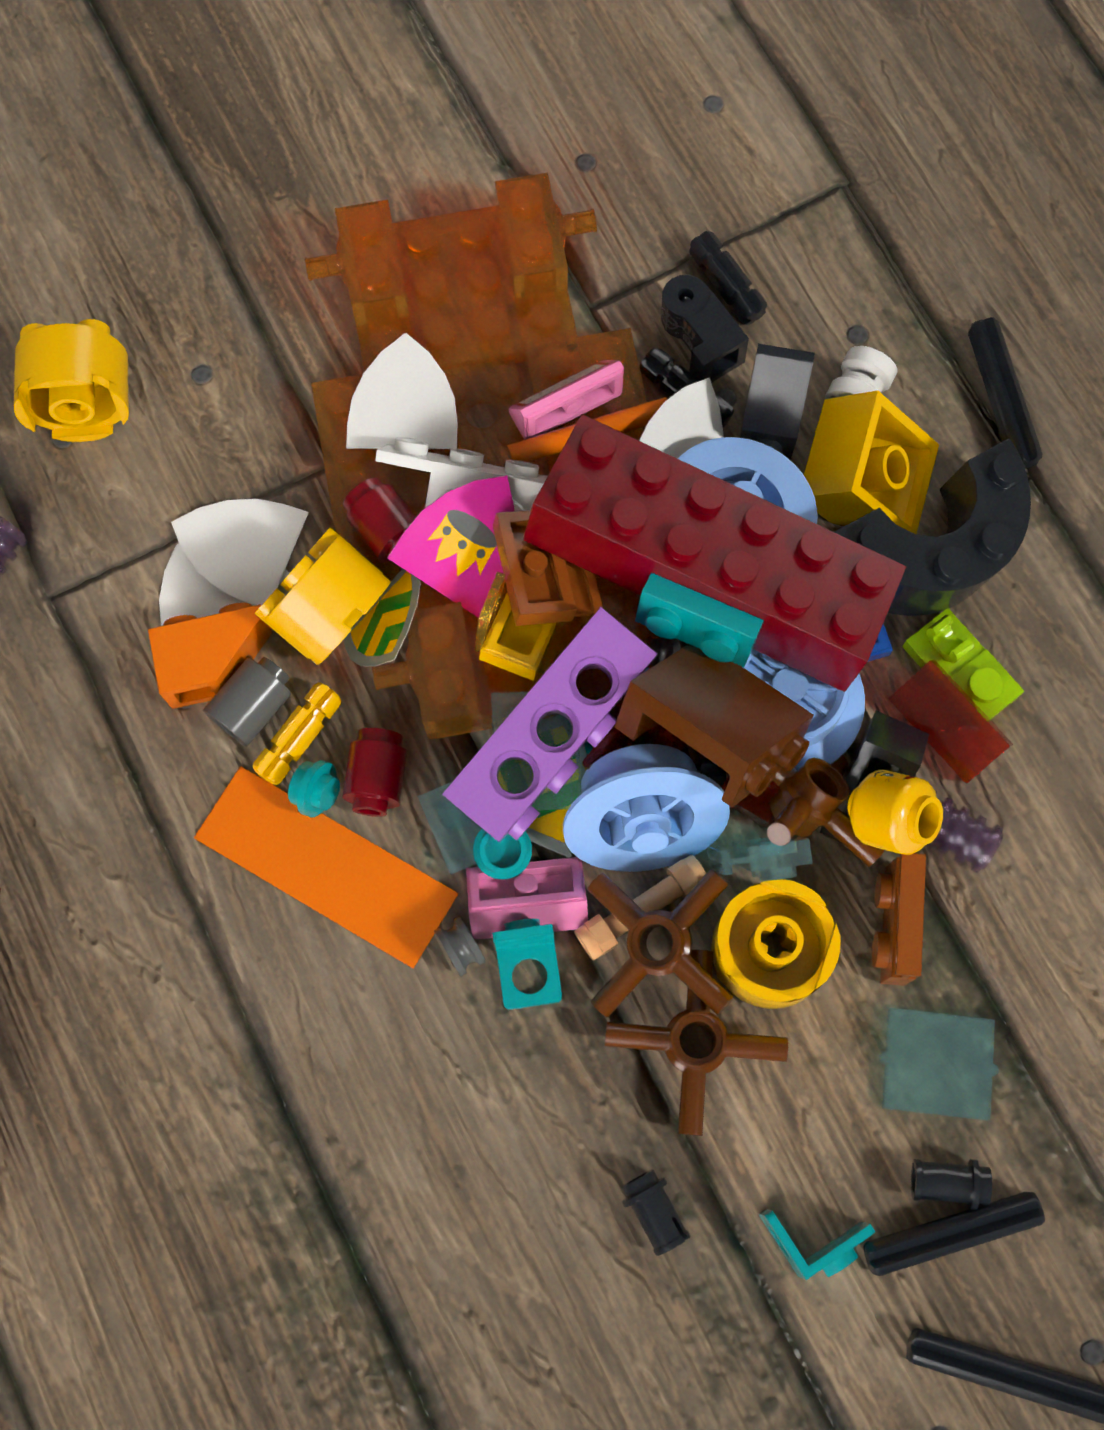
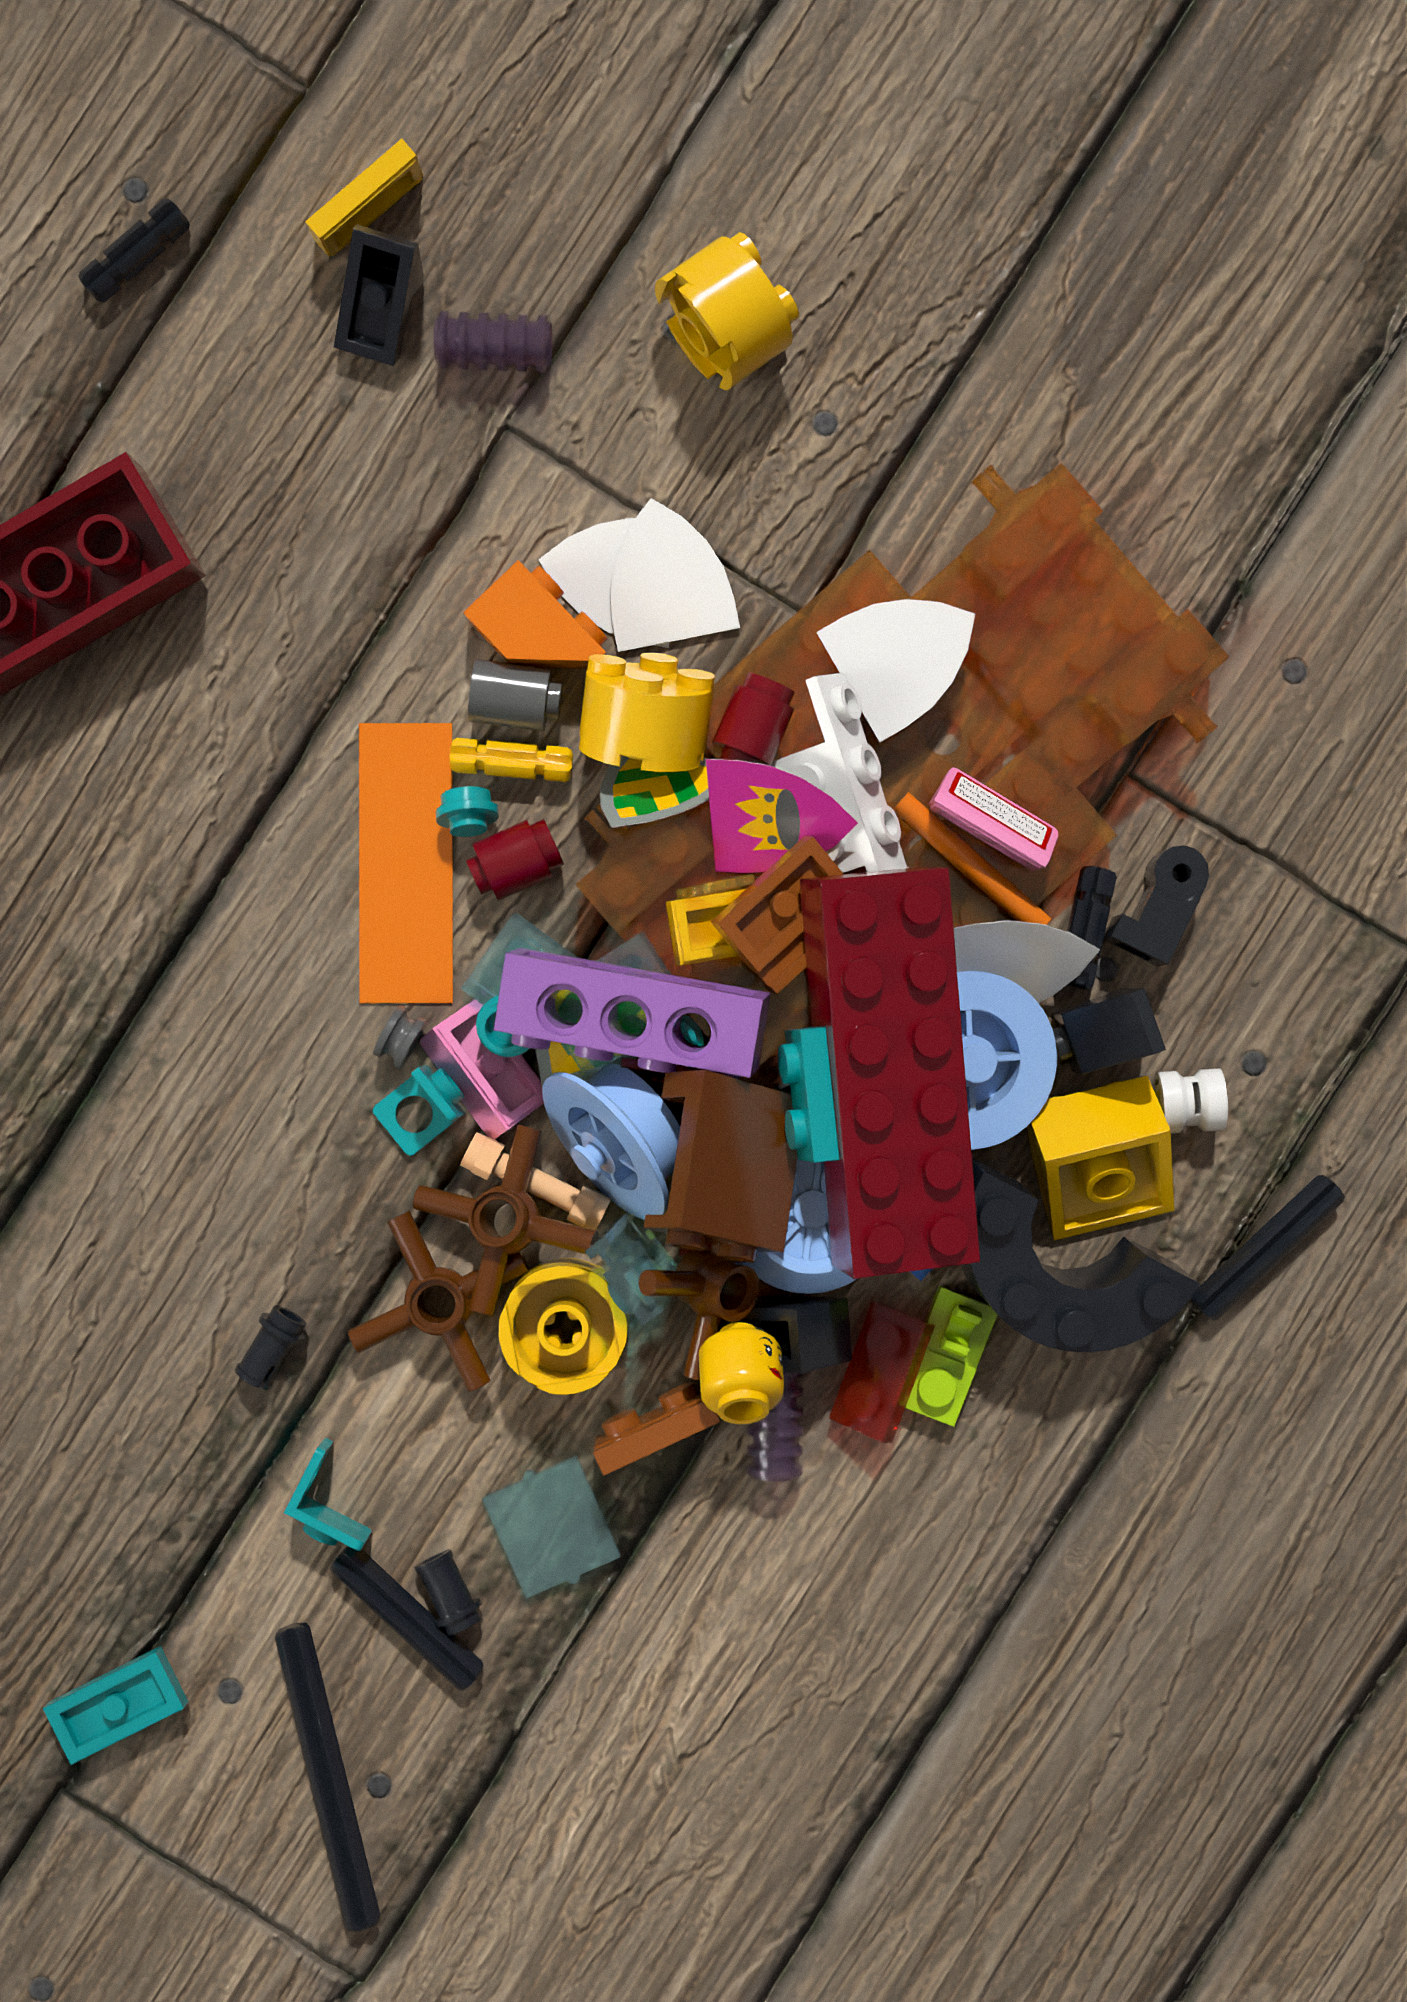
camera: 55 degrees right, 15 degrees up
black axle [689,231,767,325] -> none

